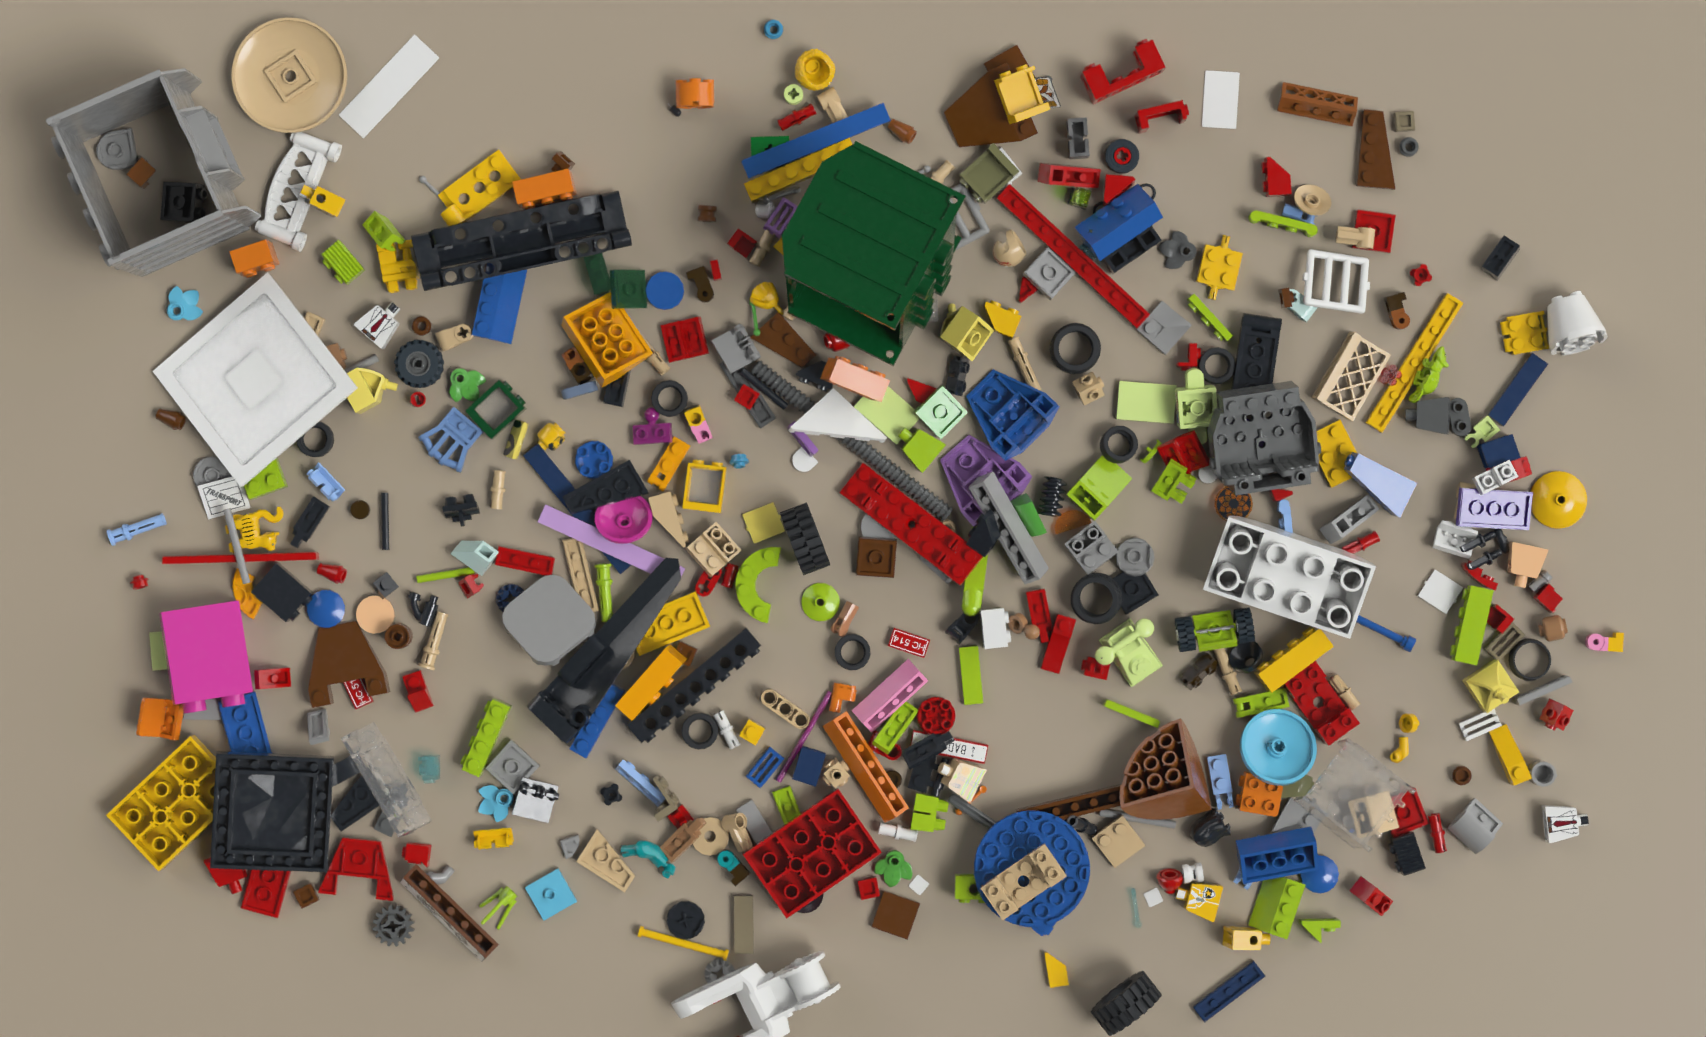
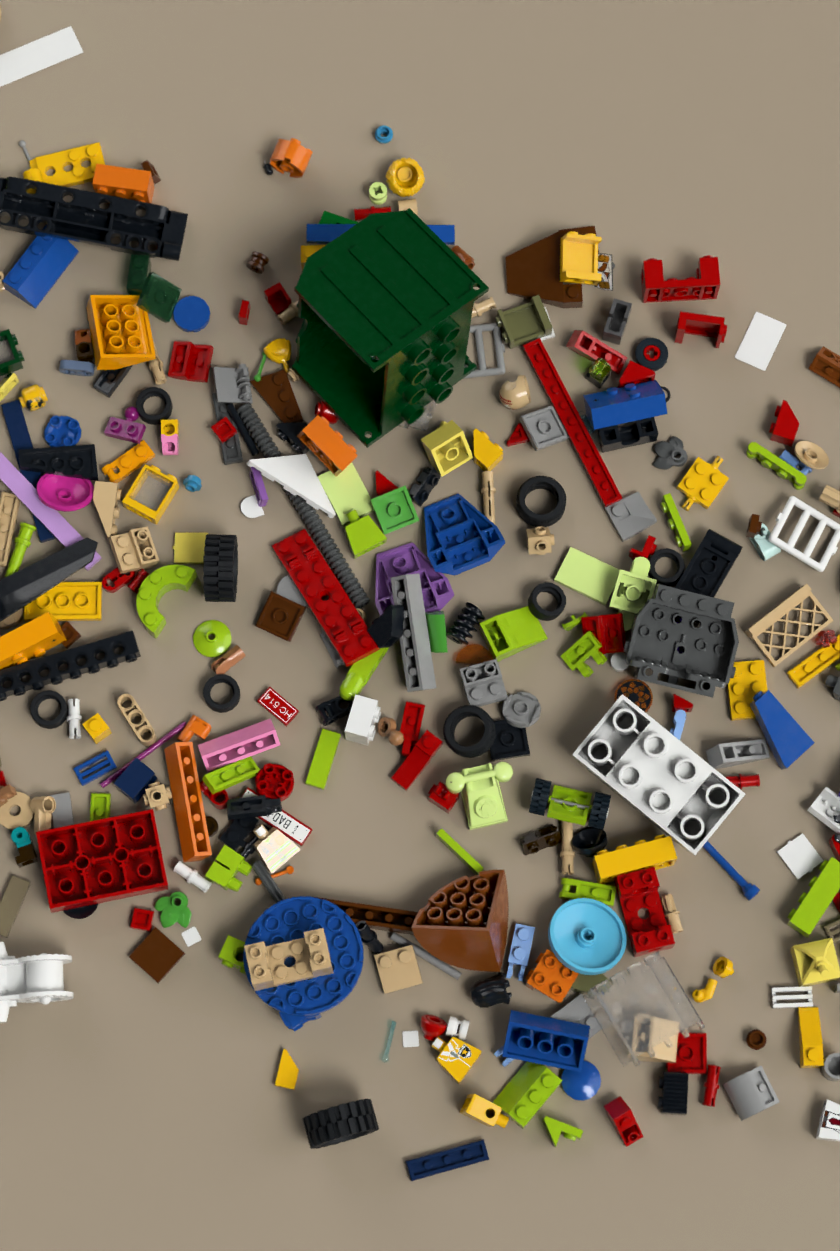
camera: 20 degrees right, 15 degrees down
dark brown leg [686,266,714,303] -> none

